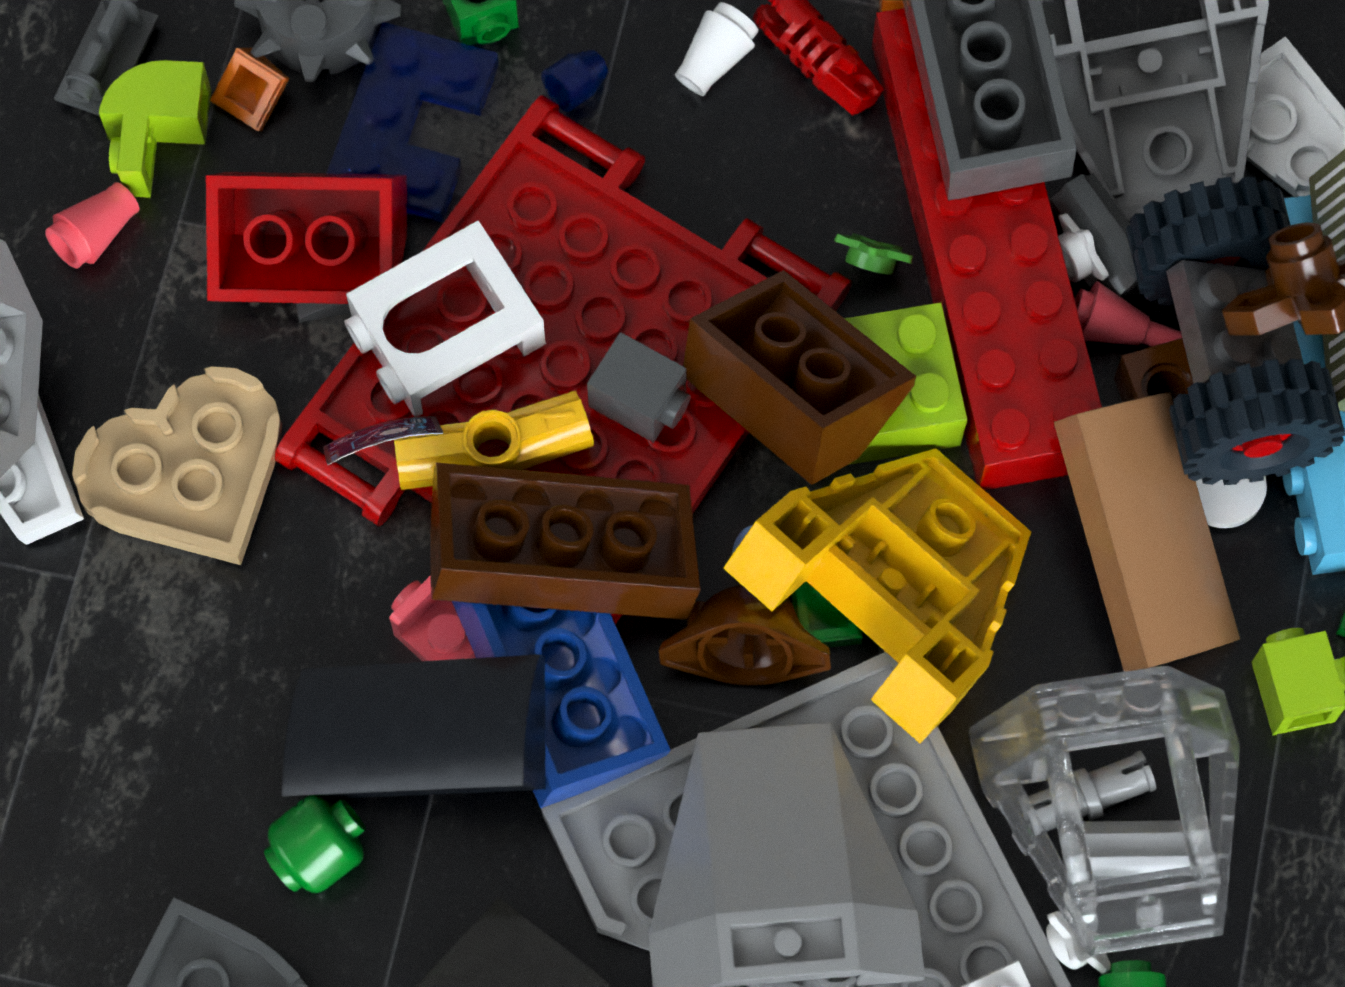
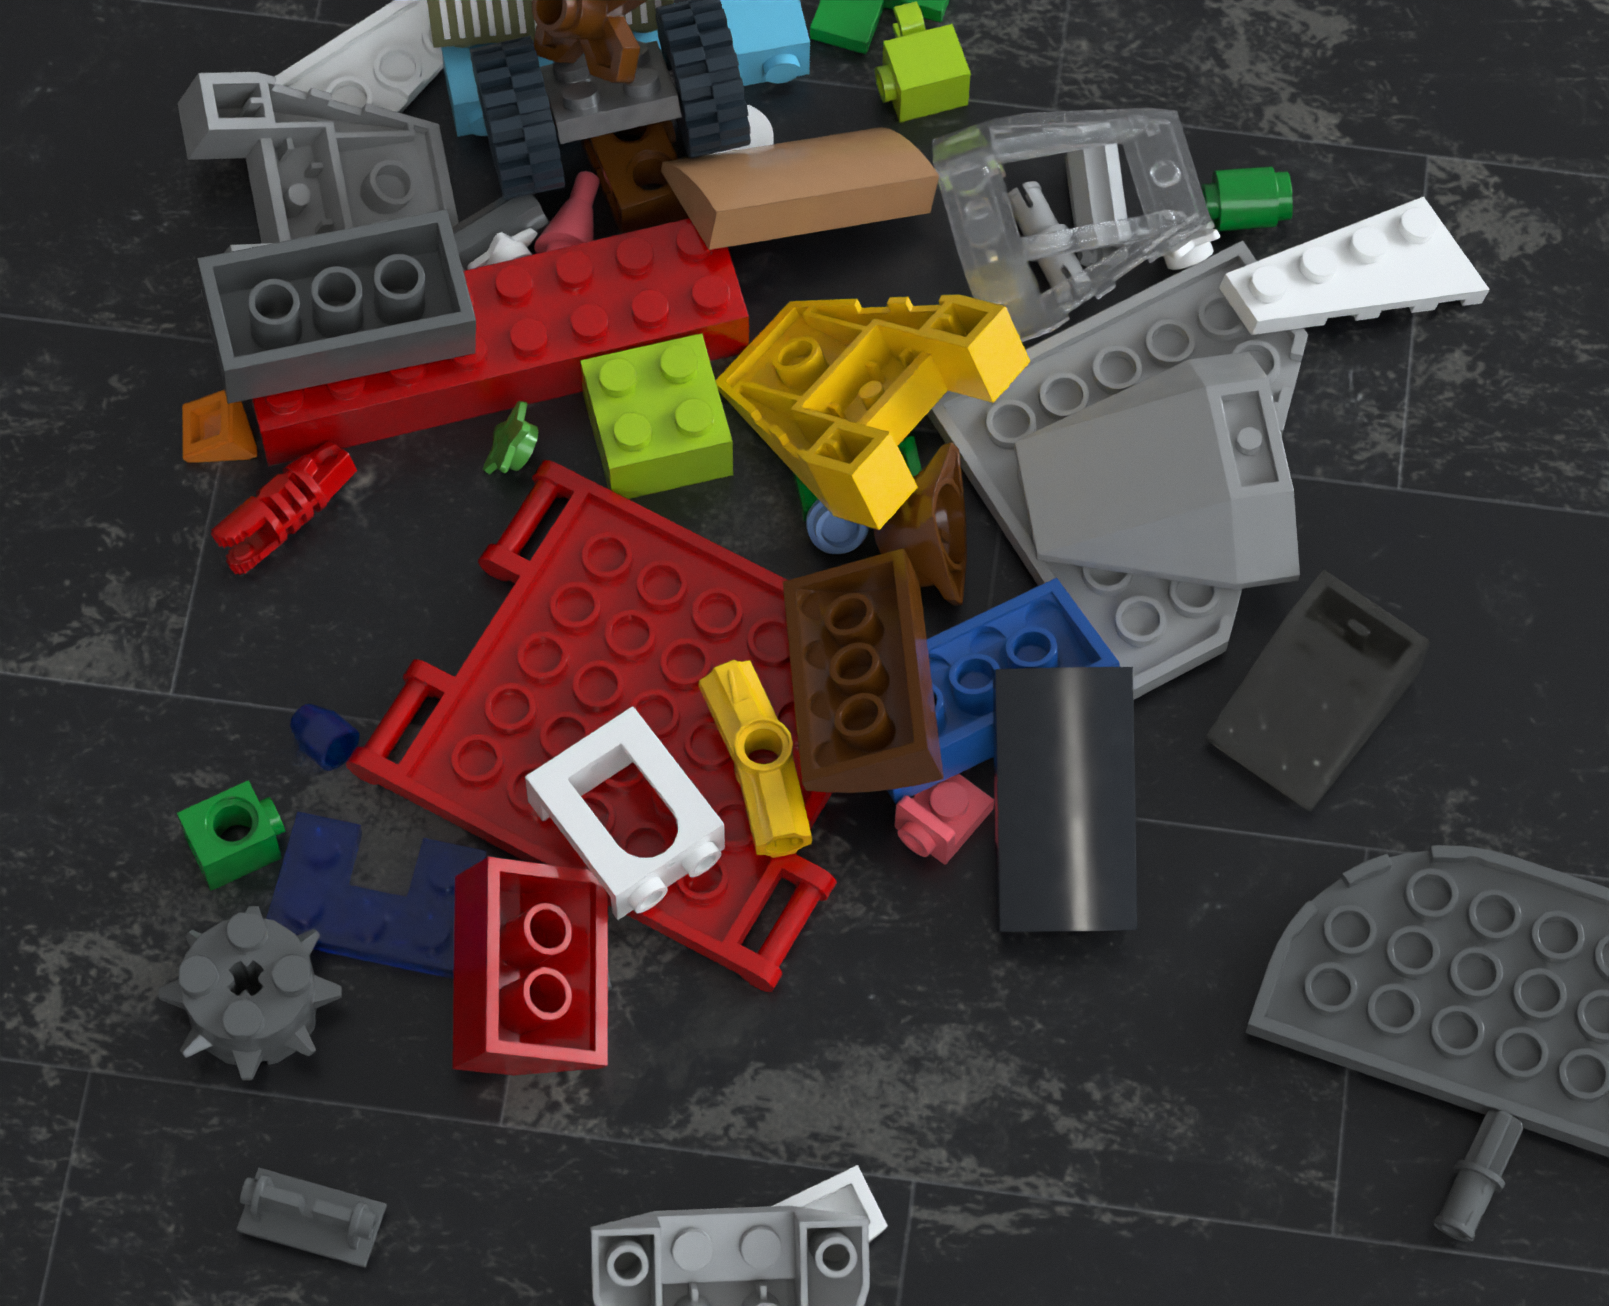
camera: 95 degrees left, 5 degrees down
coral cone [45,182,139,268] -> none
tan plate [72,366,283,565] -> none
lime brick [99,60,211,198] -> none
orange slope [210,48,289,132] -> none
green head [264,795,366,893] -> none
sticker [323,416,443,465] -> none
dark grey brick [587,332,691,443] -> none
white cone [675,2,758,96] -> none
reddish brown slope [683,270,916,485] -> none

